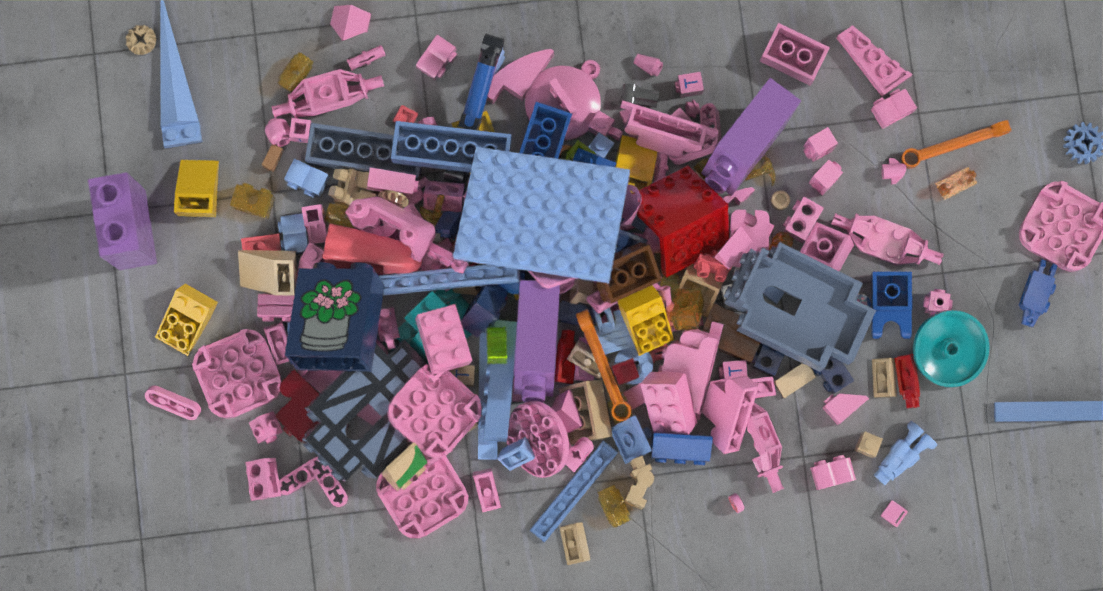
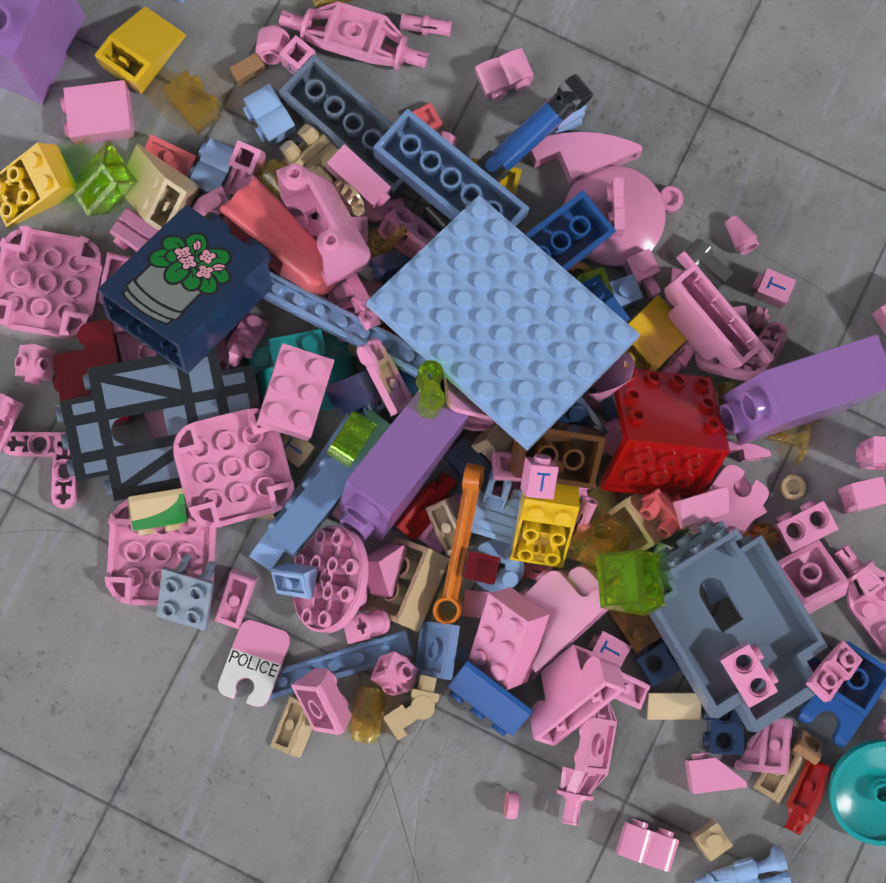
camera: 30 degrees right, 0 degrees up
none -> bright pink brick [61,80,135,145]
none -> clear neon green slope [74,141,137,217]
none -> sand blue plate [156,554,216,631]
none -> piece [218,620,291,707]
none -> bright pink slope [291,668,352,735]
none -> hinge [356,337,412,416]
none -> bright pink brick [370,651,419,696]
none -> clear neon green axle [416,360,445,419]
none -> bright pink brick [520,454,559,499]
none -> clear neon green slope [596,550,665,616]
none -> bright pink brick [719,640,779,708]
none -> bright pink wing [734,718,793,775]
none -> medium nougat tile [793,729,825,765]
none -> bright pink slope [805,641,863,702]

